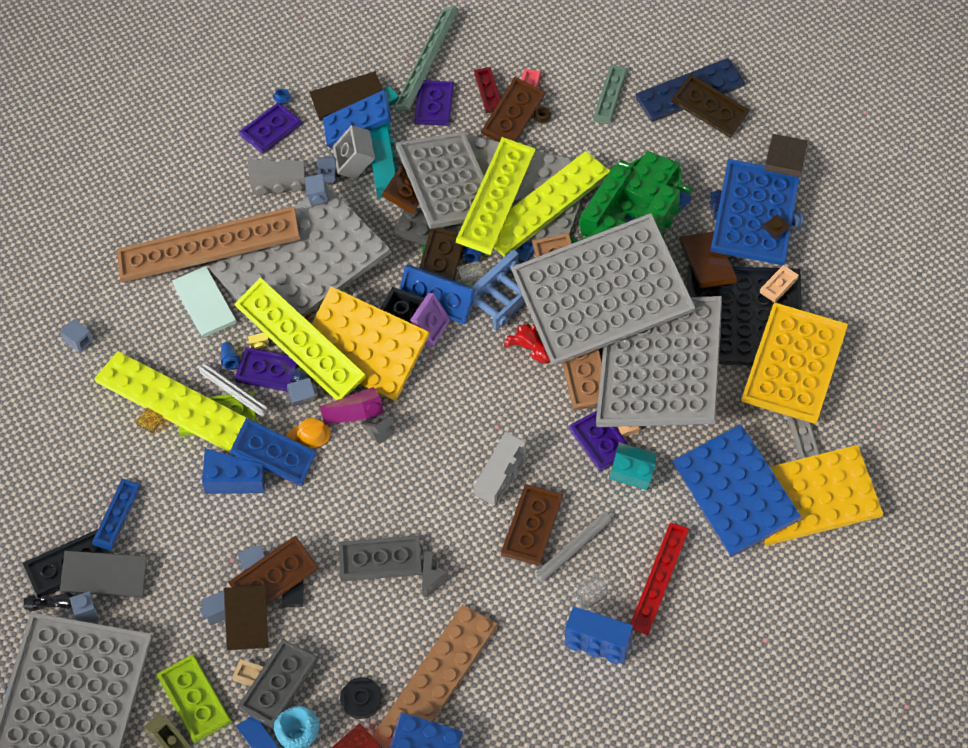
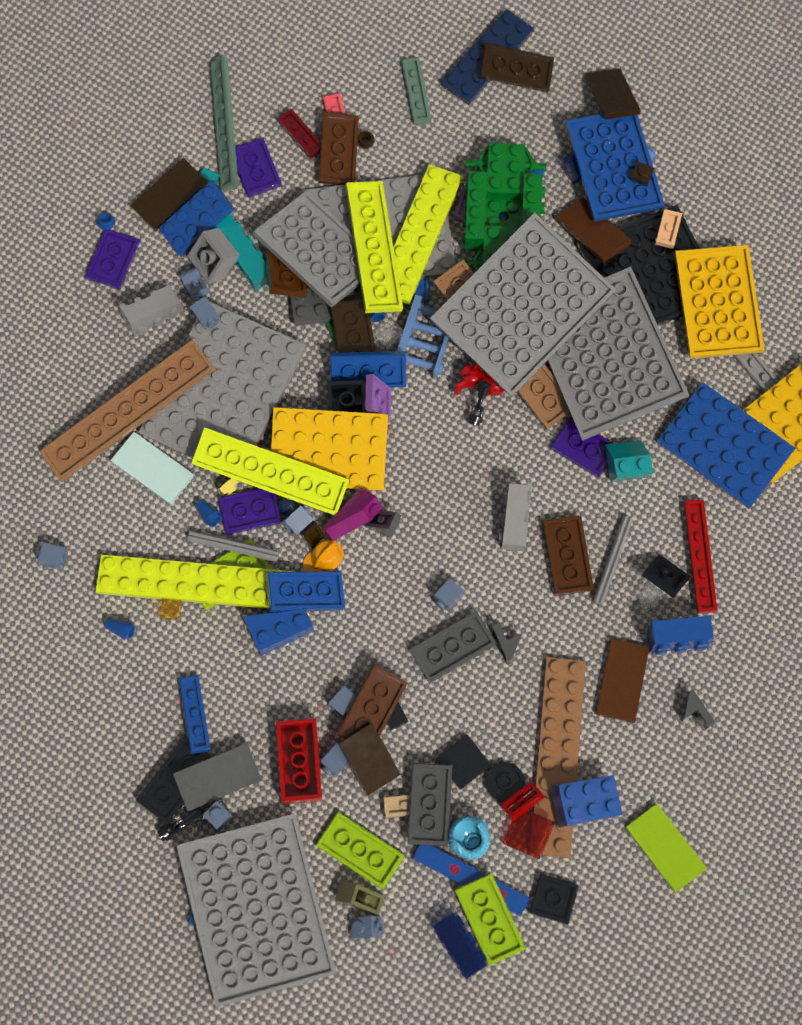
camera: 30 degrees left, 15 degrees up
none -> blue cone [105,618,135,640]
none -> red brick [276,718,323,805]
none -> dark brown plate [299,520,326,548]
none -> sand blue brick [434,578,464,612]
none -> black tile [436,734,492,790]
none -> black piece [468,380,492,426]
none -> red tile [500,781,545,821]
none -> reddish brown tile [596,638,650,723]
none -> black tile [642,554,690,598]
none -> dark grey slope [682,689,715,730]

